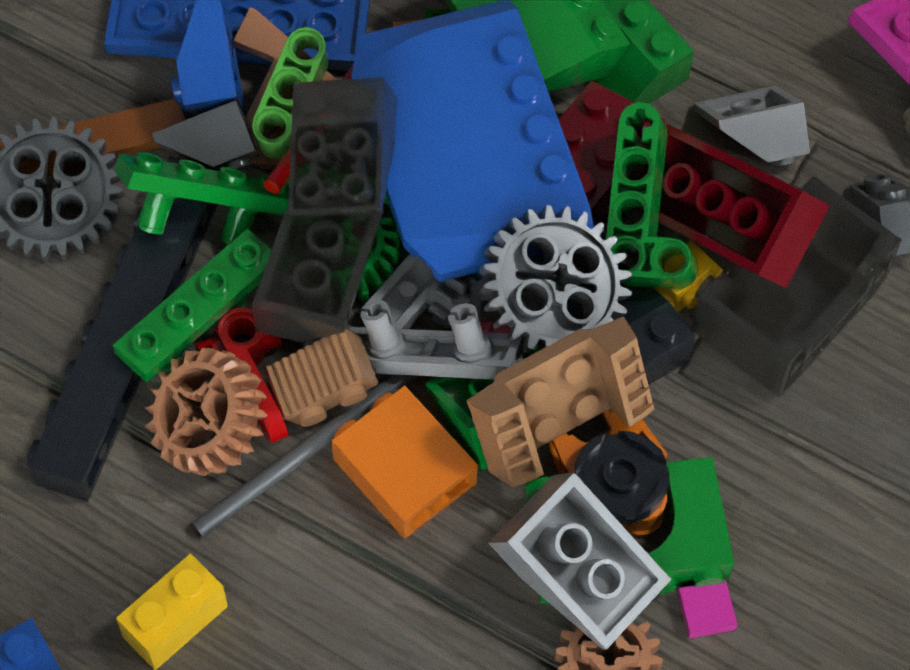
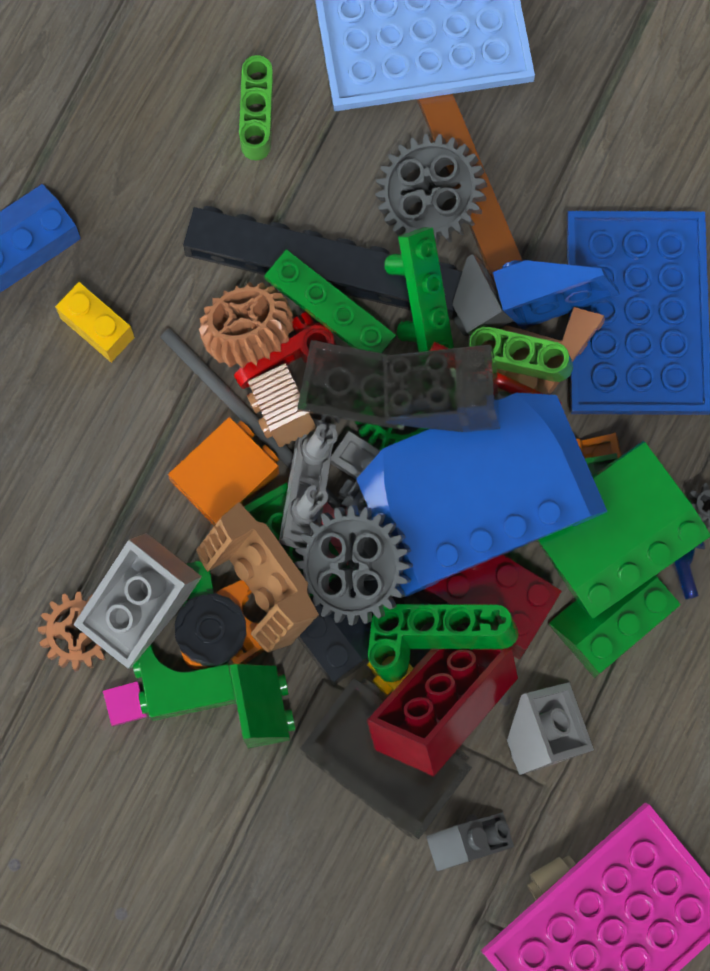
camera: 85 degrees right, 15 degrees up
none -> green slope [229,664,296,749]

